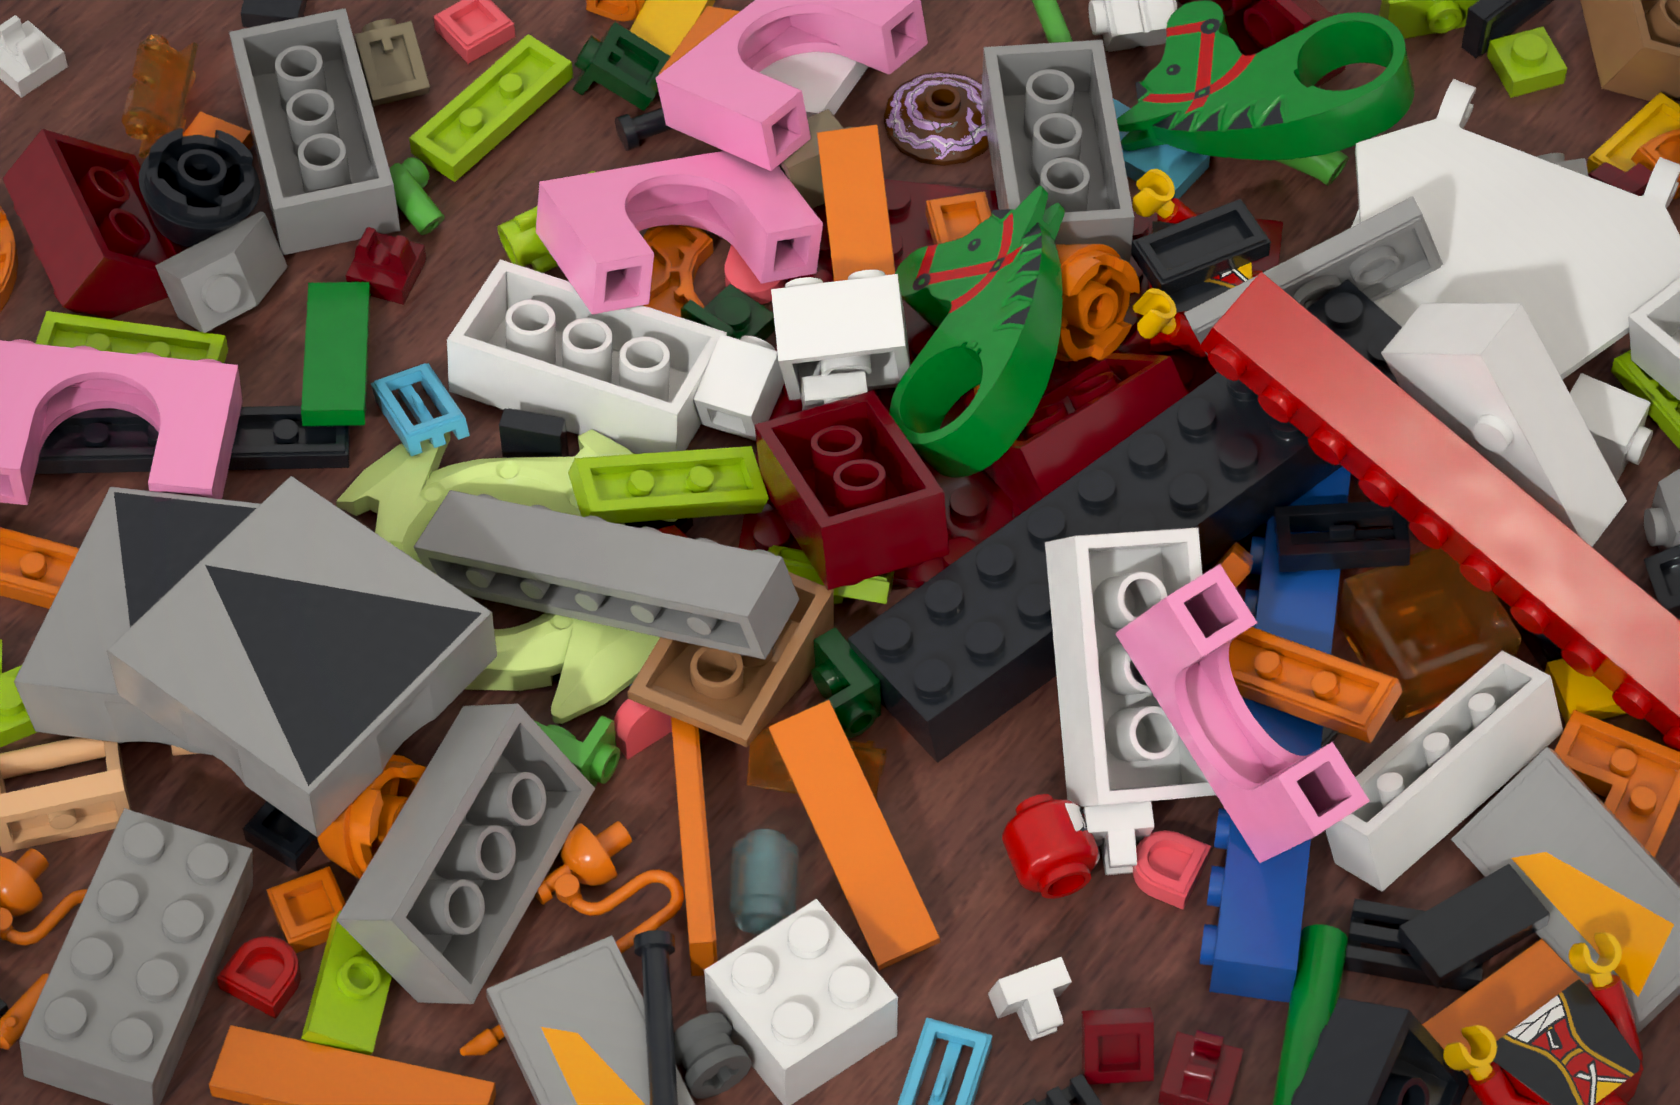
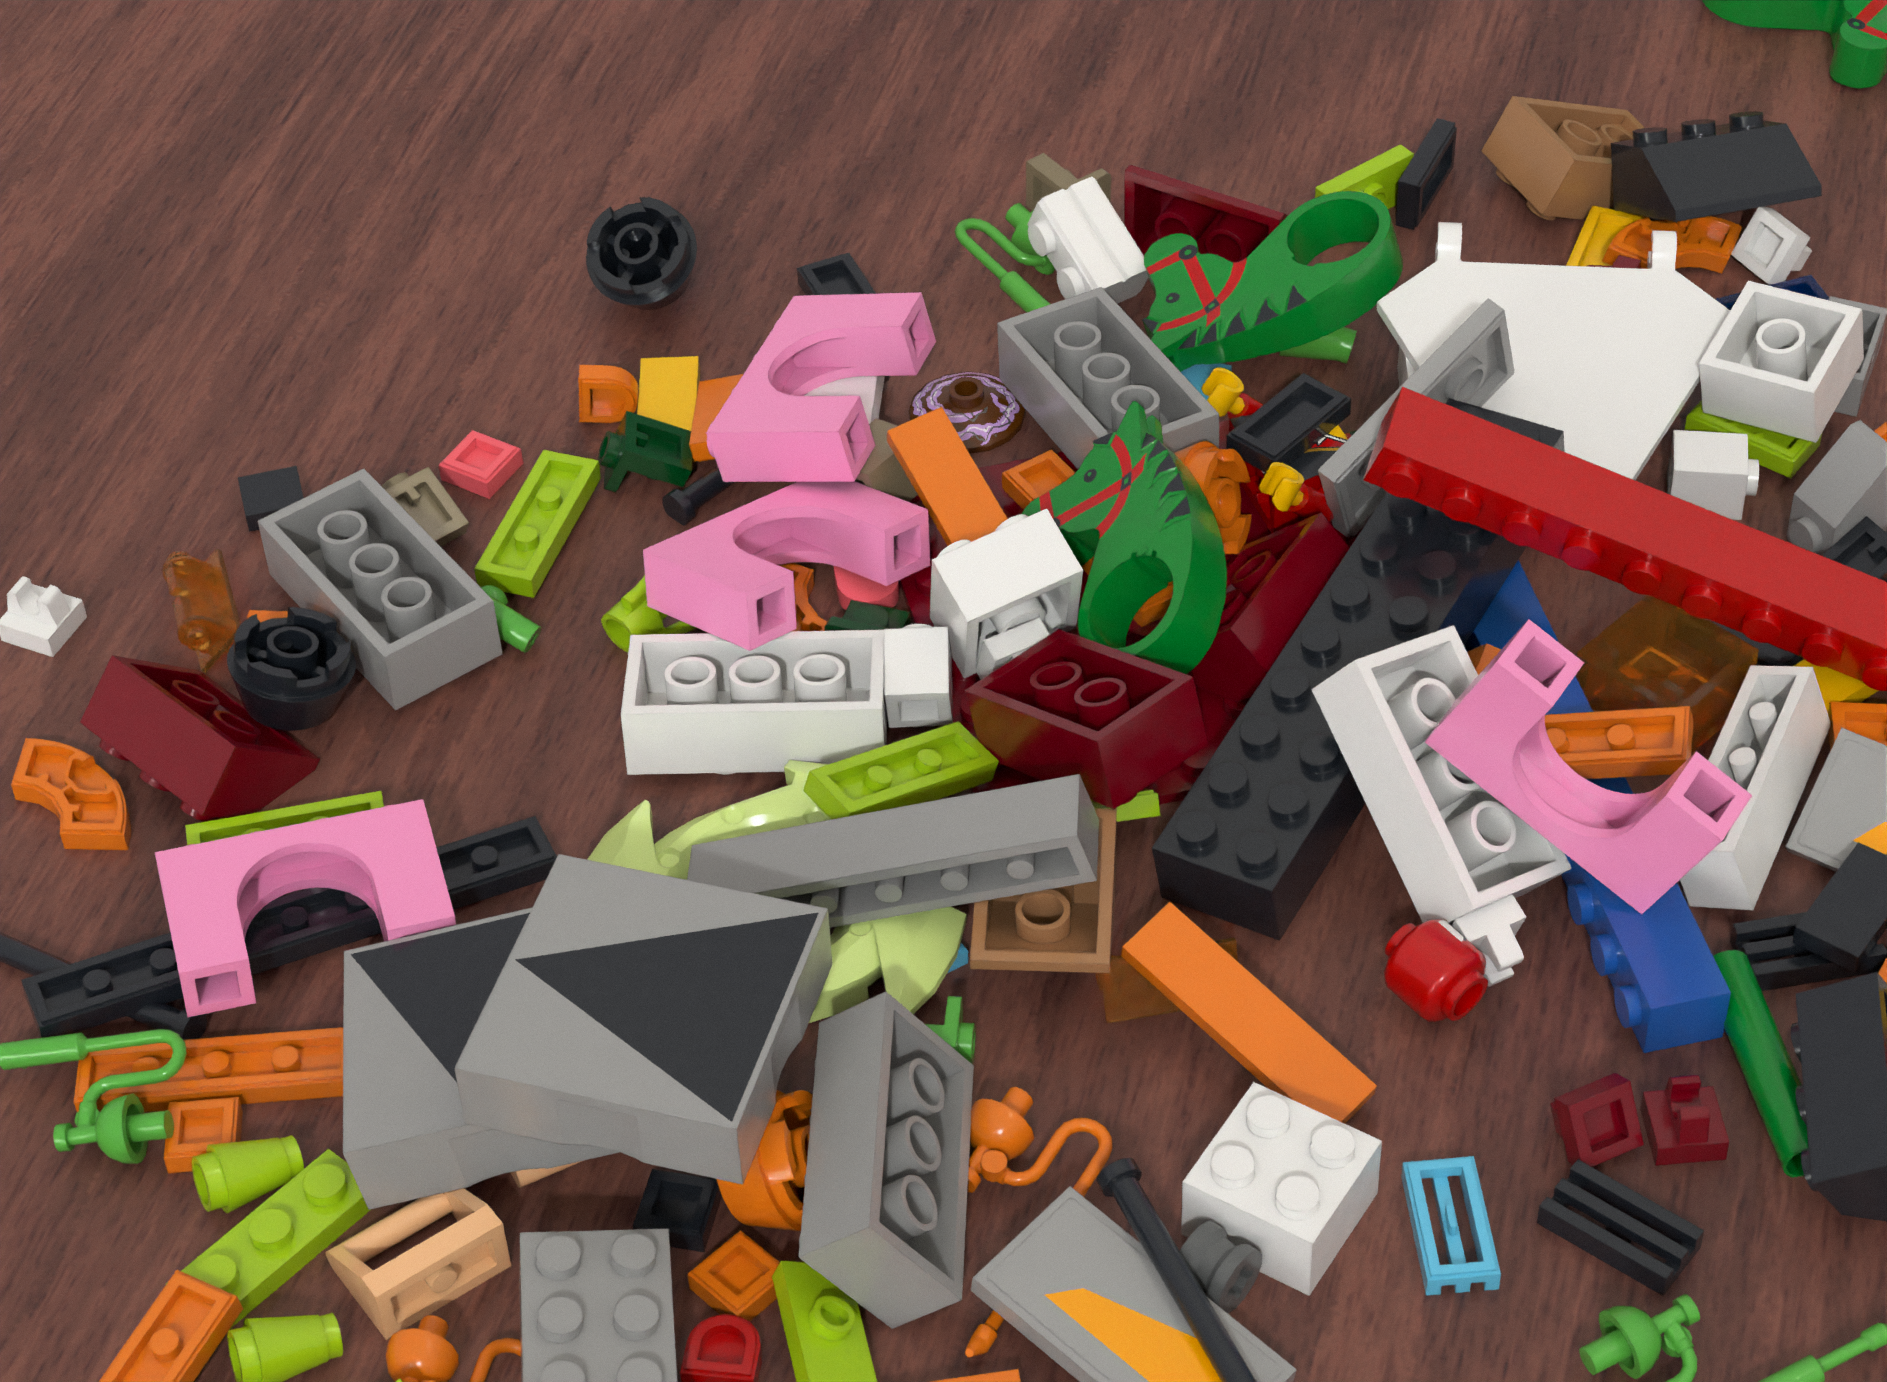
camera: 20 degrees left, 10 degrees down
light grey slope [155,211,288,333] -> none
green tile [301,282,370,426] -> none
dark red tile [345,227,426,305] -> none
medium azure tile [371,363,470,456] -> none
black tile [499,408,569,458] -> none
coral tile [614,699,672,759] -> none
orange tile [671,717,718,976] -> none
clear light blue brick [729,829,799,934] -> none
dark green bracket [811,627,881,738] -> none
white tile [988,957,1071,1041] -> none
coral tile [1133,830,1211,910] -> none
black tile [1274,501,1411,572] -> none
white brick [1381,303,1627,547] -> none
lime plate [1487,27,1567,98] -> none

